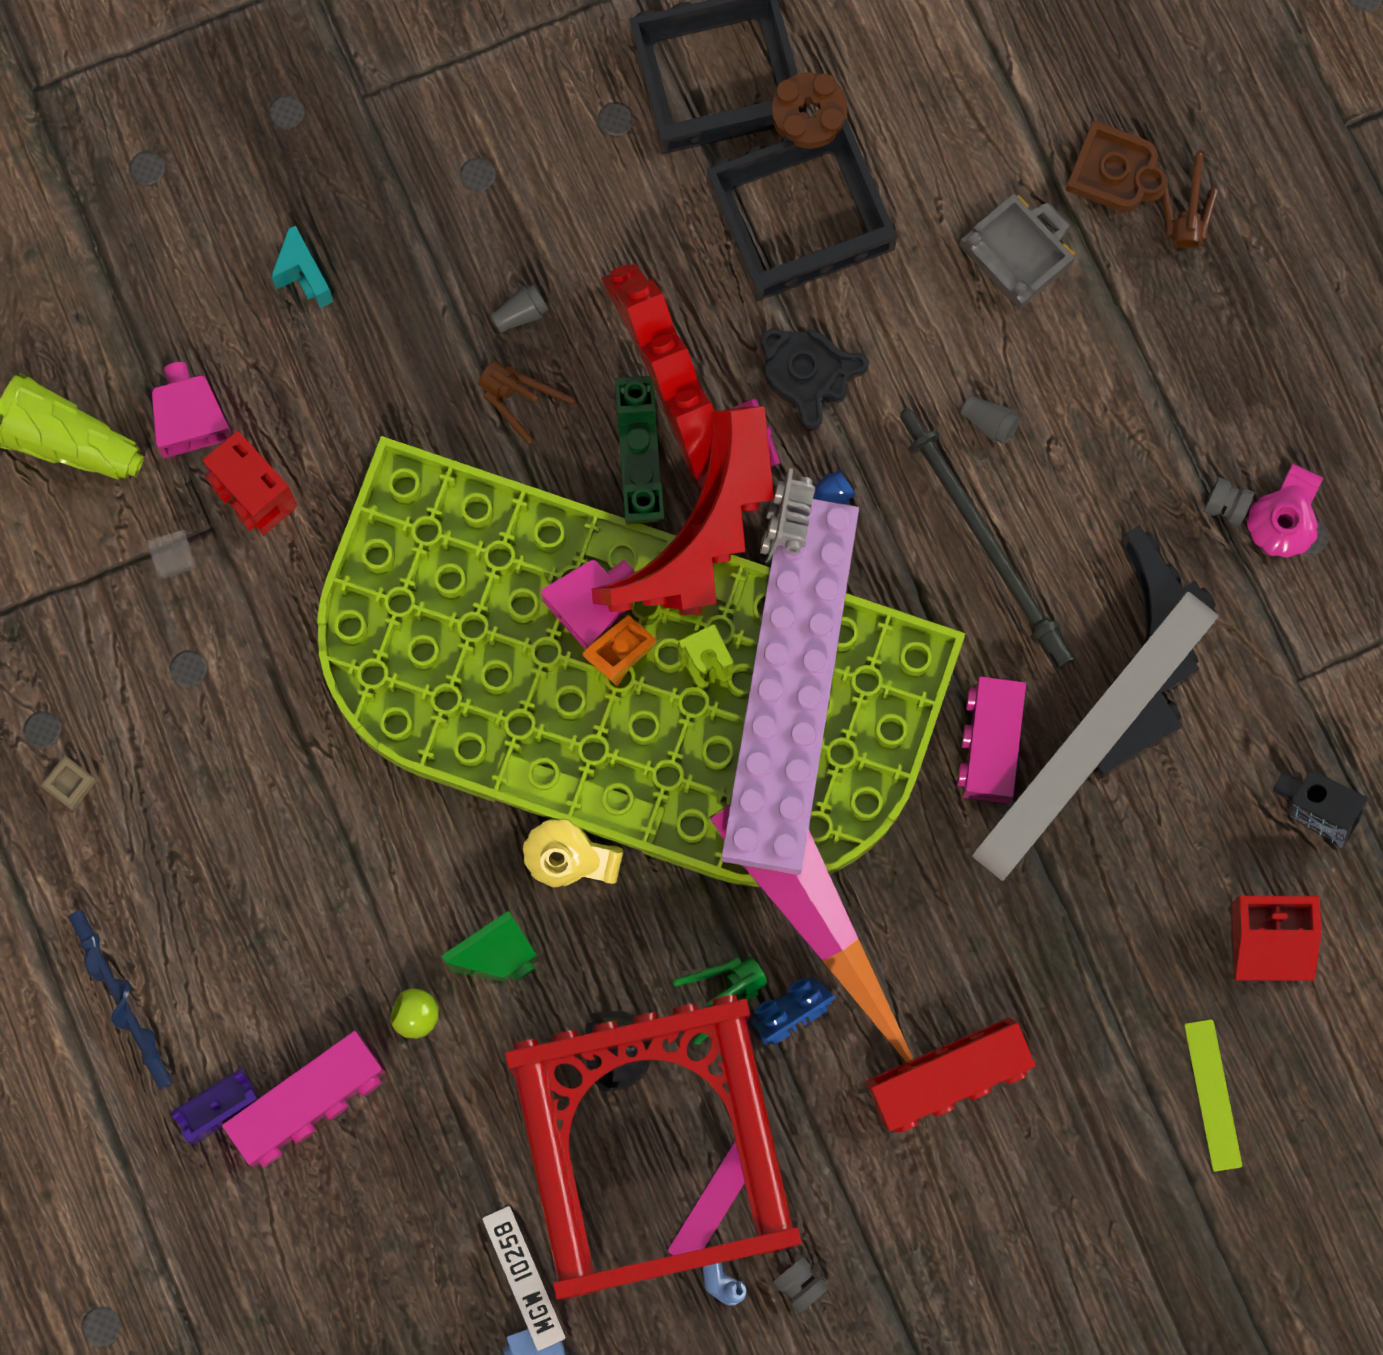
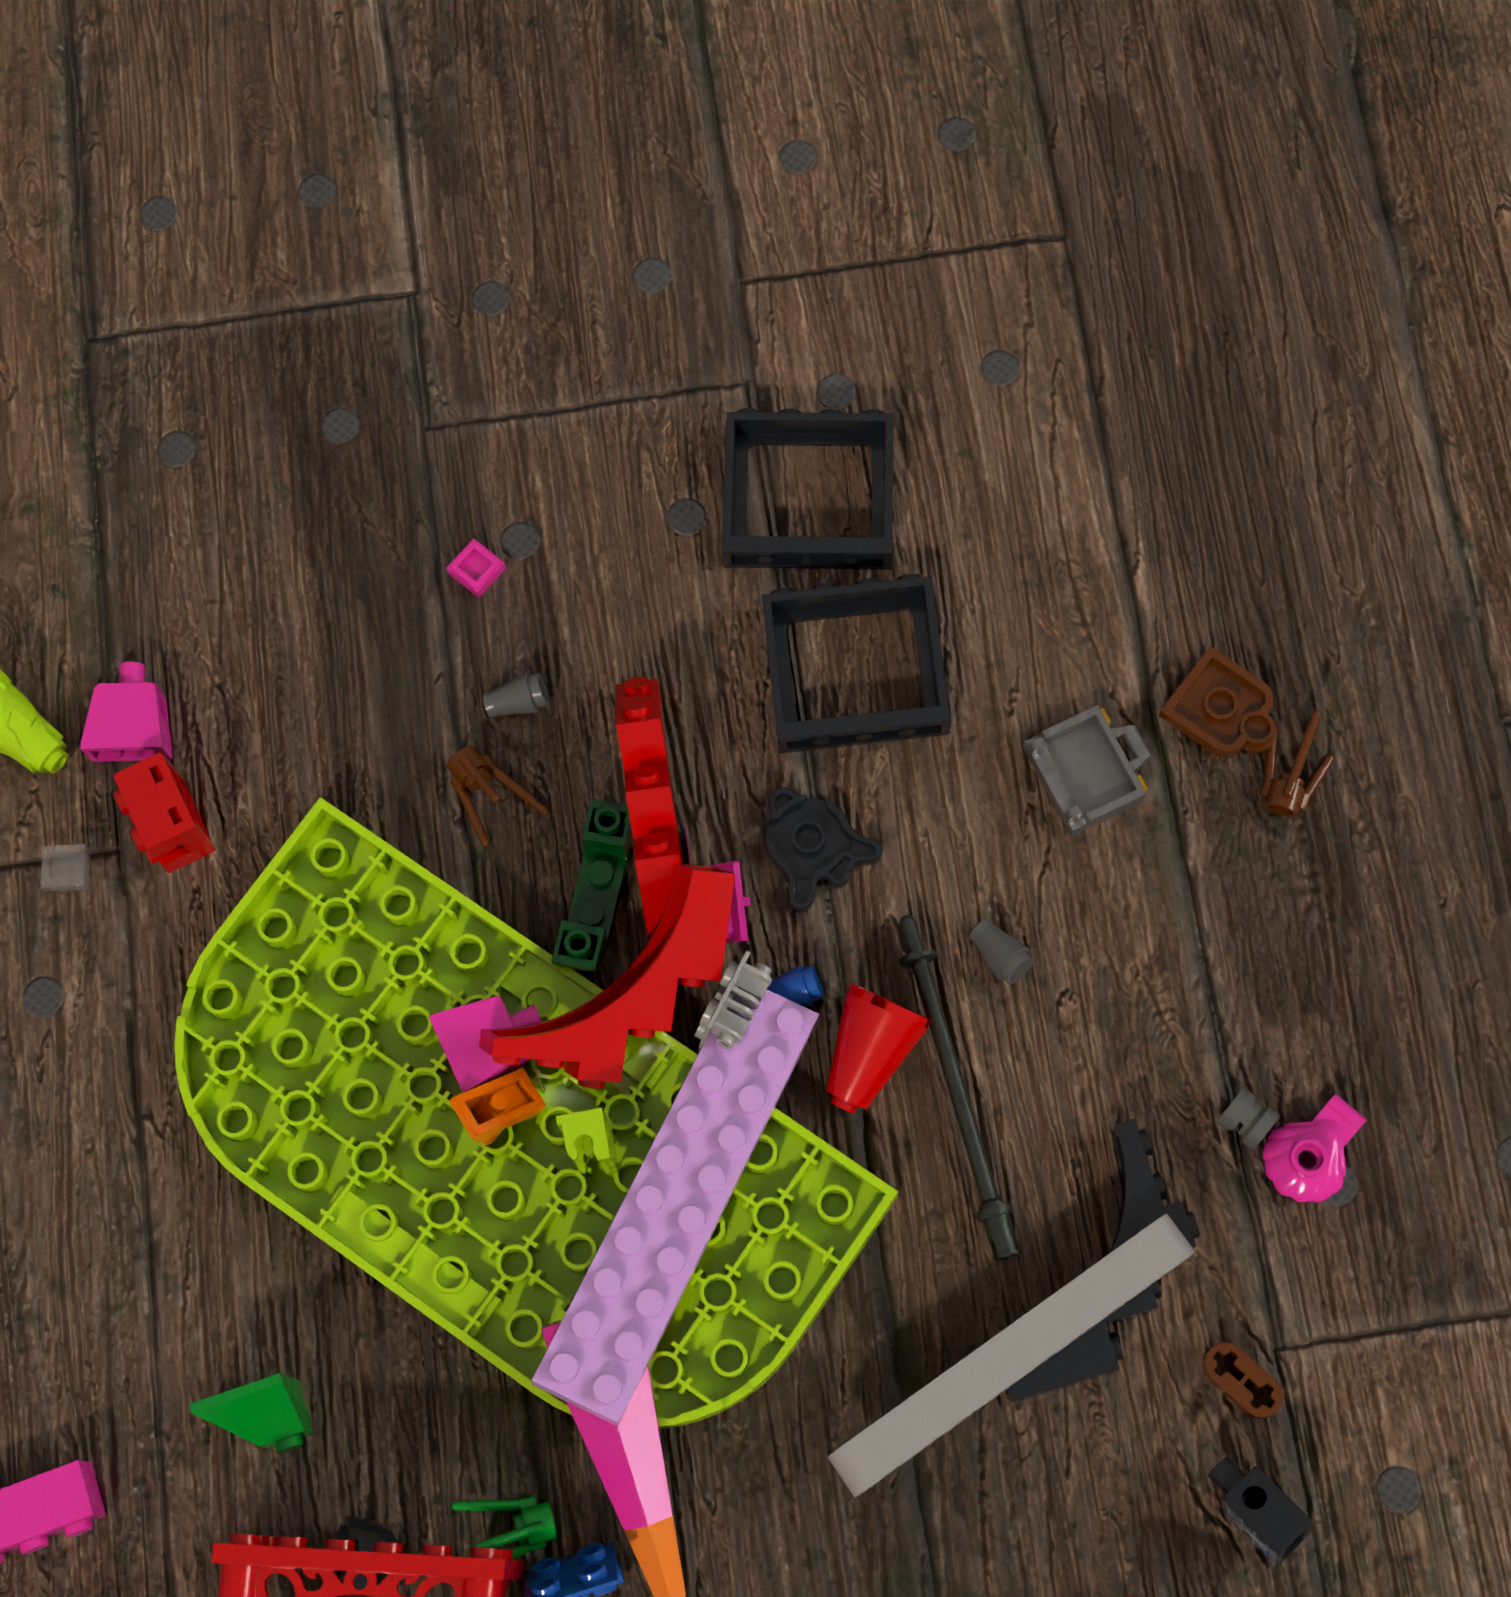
camera: 25 degrees right, 5 degrees down
teal slope [272,226,333,308] -> none
lime piece [390,988,438,1039] -> none
light yellow animal [523,819,624,888] -> none
reddish brown plate [772,72,847,149] -> none
dark pink brick [957,677,1026,804] -> none
none -> dark pink tile [446,538,506,598]
none -> red cone [826,983,932,1114]
none -> reddish brown beam [1202,1342,1283,1419]

